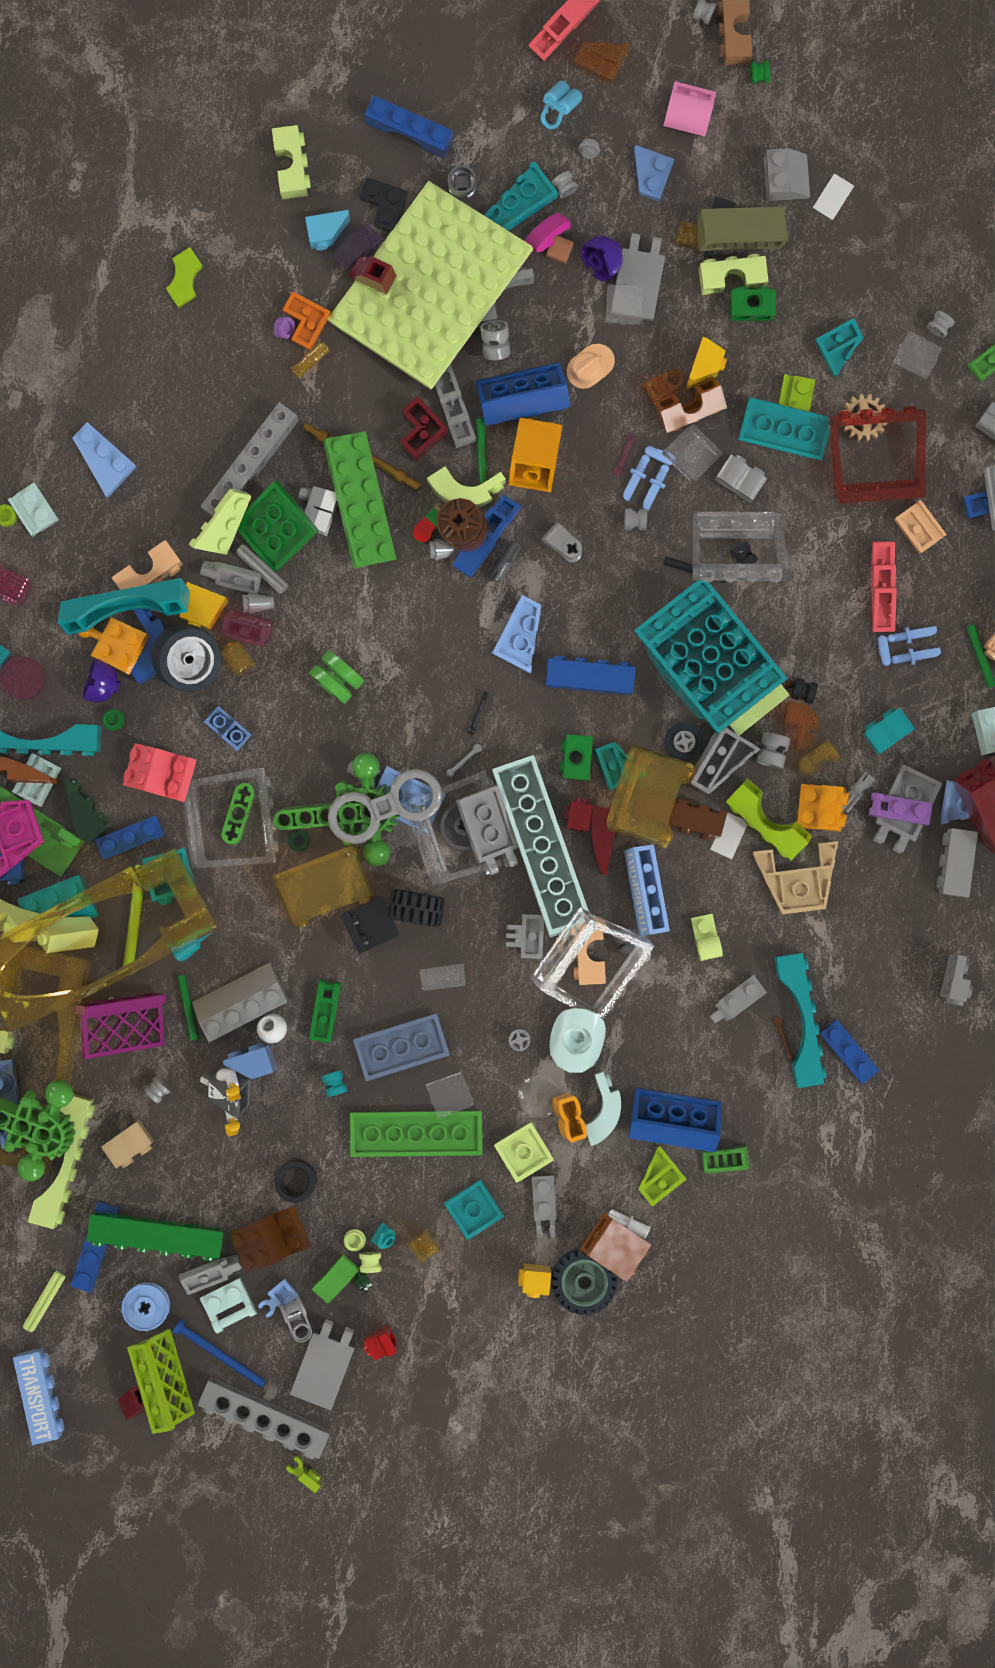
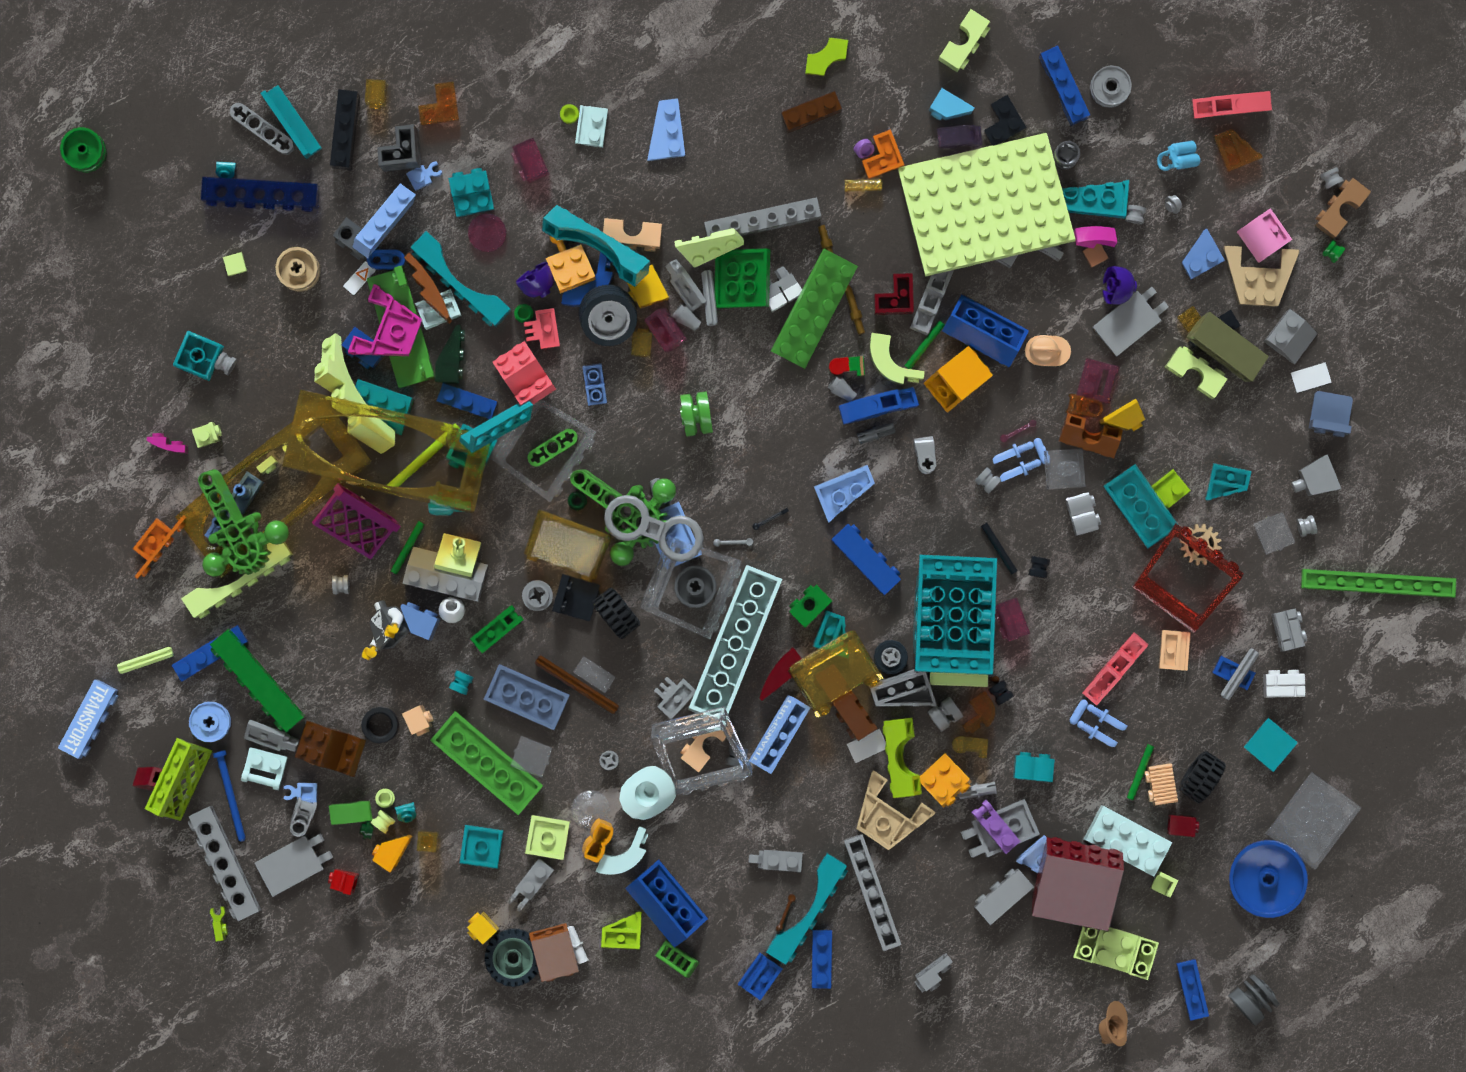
camera: 40 degrees right, 0 degrees up
tan brick [101,1120,154,1169] -> none
dark red slope [349,257,397,295] -> none
reddish brown wheel [436,498,489,552] -> none
light grey tile [456,785,519,875] -> none
light grey wheel [480,320,510,360] -> none
dark red brick [563,798,593,833] -> none
clear piece [605,283,643,326] -> none
yellowish green plate [690,914,723,961] -> none
clear windscreen [692,512,791,583] -> none
green brick [730,286,776,321] -> none
none -> light orange slope [372,835,413,873]
none -> light nougat brick [402,705,434,736]
none -> yellowish green tile [434,533,481,577]
none -> teal fence [459,401,533,453]
none -> light grey gear [522,580,553,611]
none -> coral hinge [523,308,560,349]
none -> reddish brown axle [535,656,619,714]
none -> blue plate [738,952,783,1001]
none -> reddish brown brick [781,91,842,133]
none -> light grey brick [844,834,901,951]
none -> clear pink brick [995,597,1030,642]
none -> clear pink plate [1076,358,1120,404]
none -> light grey wheel [1090,65,1132,108]
none -> tan wing [1223,246,1299,307]
none -> light grey torso [1291,454,1341,496]
none -> sand blue bracket [1309,391,1353,437]

